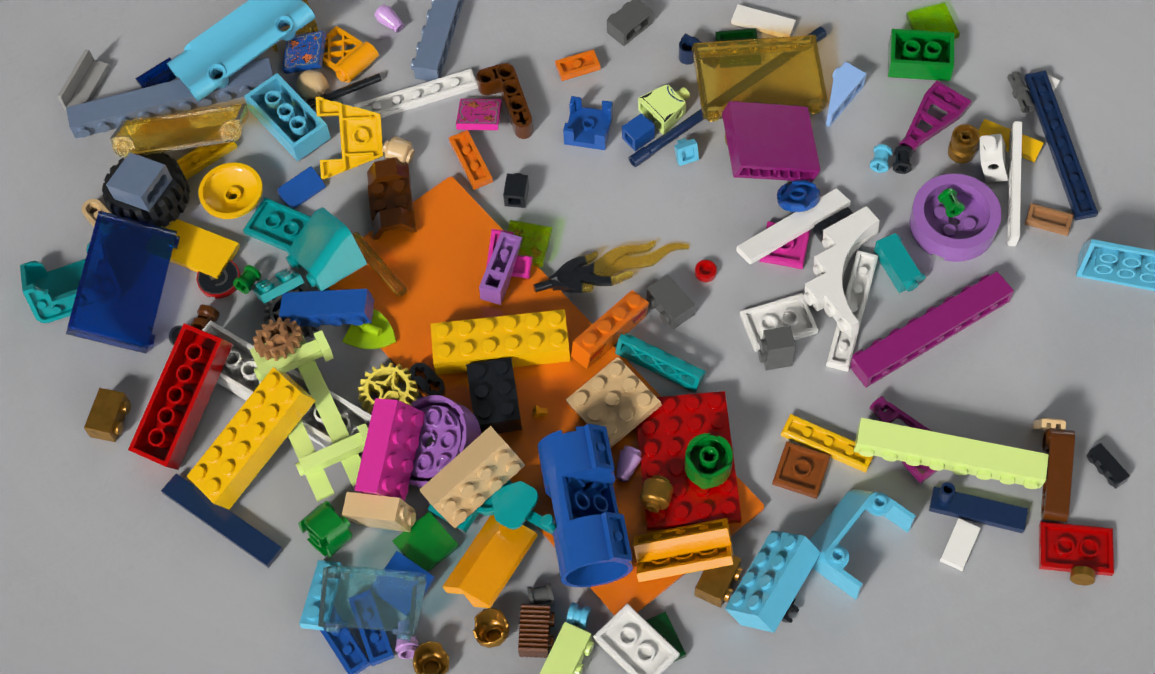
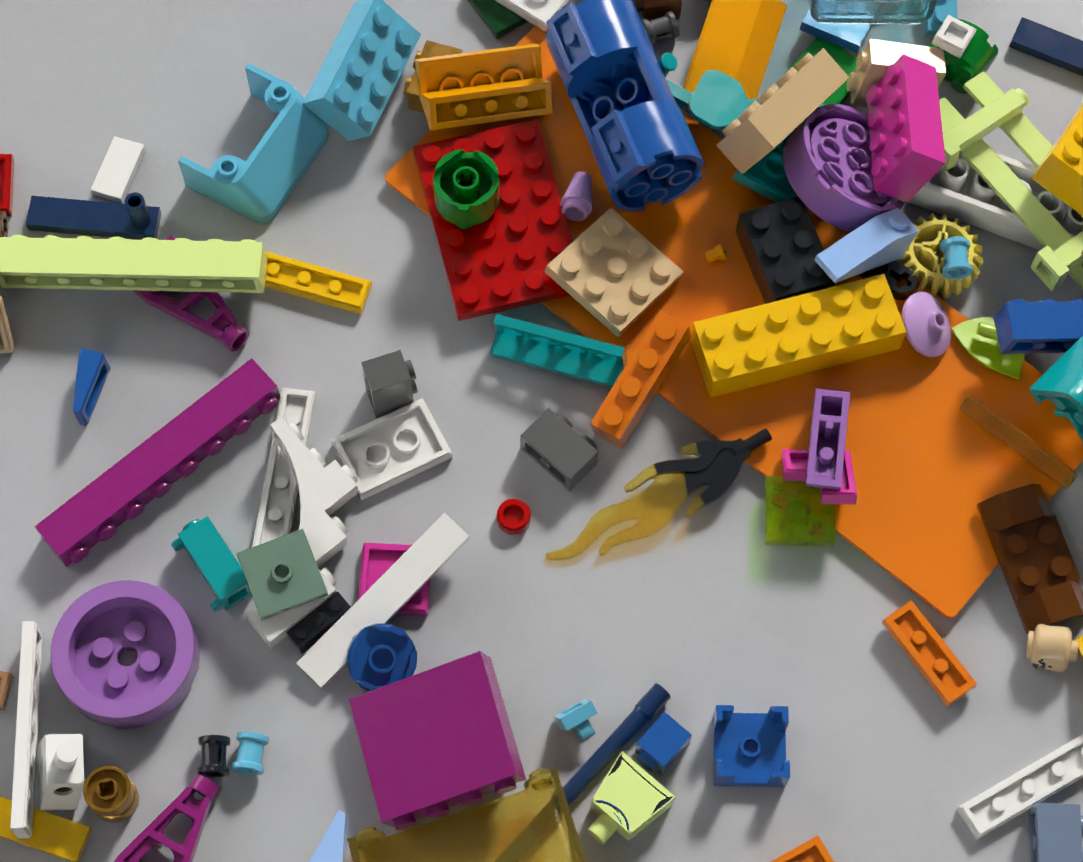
camera: 165 degrees right, 5 degrees up
dark pink tile [456,99,502,130] -> none
reddish brown beam [476,63,533,139] -> none
black brick [503,173,529,208] -> none
pearl gold head [640,475,673,513] -> none
dark orange tile [772,441,831,499] -> none
green bush [938,188,965,218] -> none
none -> blue slope [73,348,111,426]
none -> sand green plate [236,529,328,620]
none -> light blue slope [814,208,919,283]
none -> lavender dish [902,292,951,357]
none -> white tile [932,15,977,58]
none -> medium azure bush [940,236,973,279]

